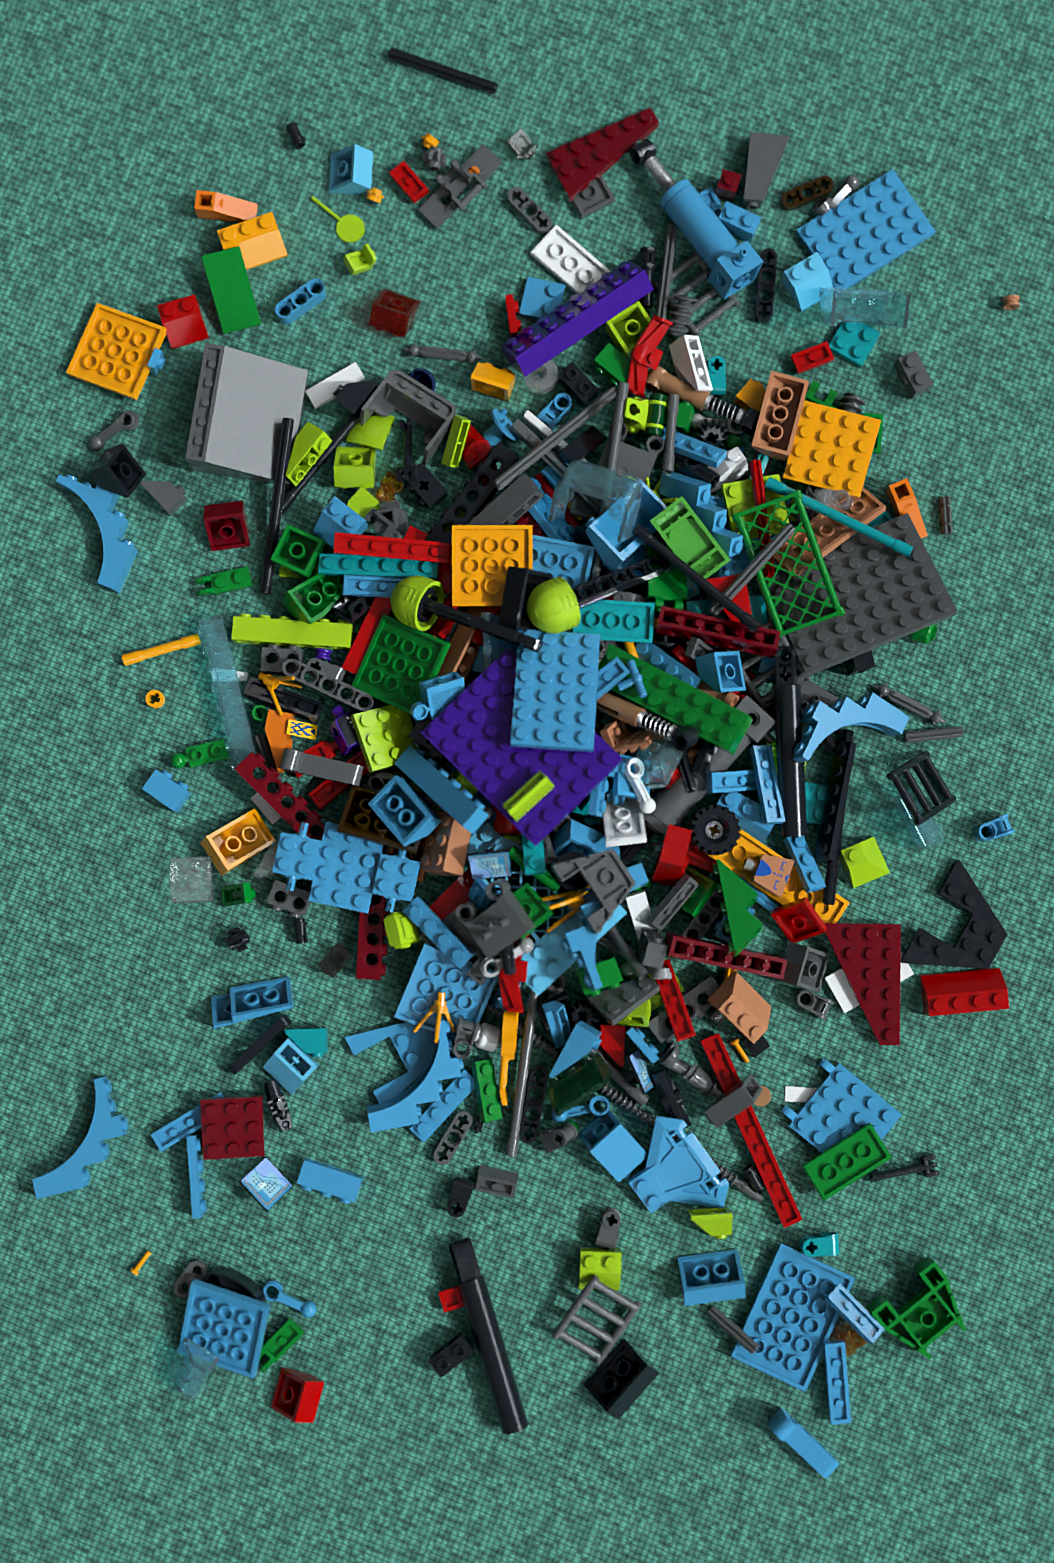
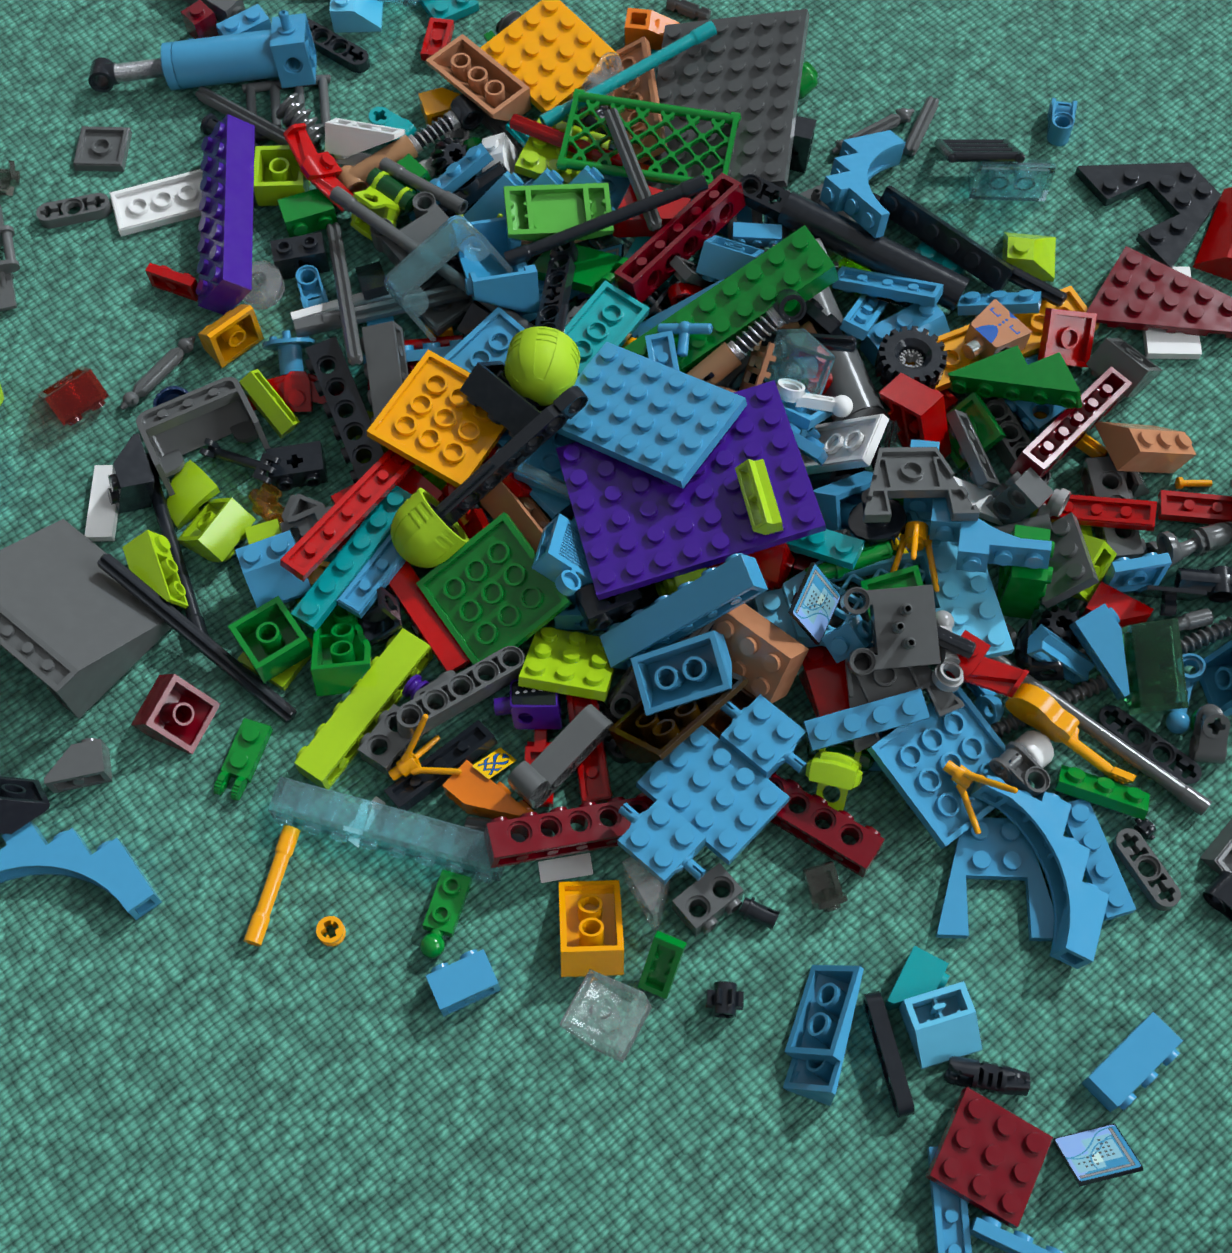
camera: 55 degrees left, 20 degrees down
green hinge [251,705,268,722] -> none
dark azure plate [519,277,565,320] -> none
dark red wing [546,107,659,202] -> none
black plate [741,1035,770,1058] -> none
dark grey piece [793,989,834,1021] -> none
none -> dark azure piece [731,222,782,248]

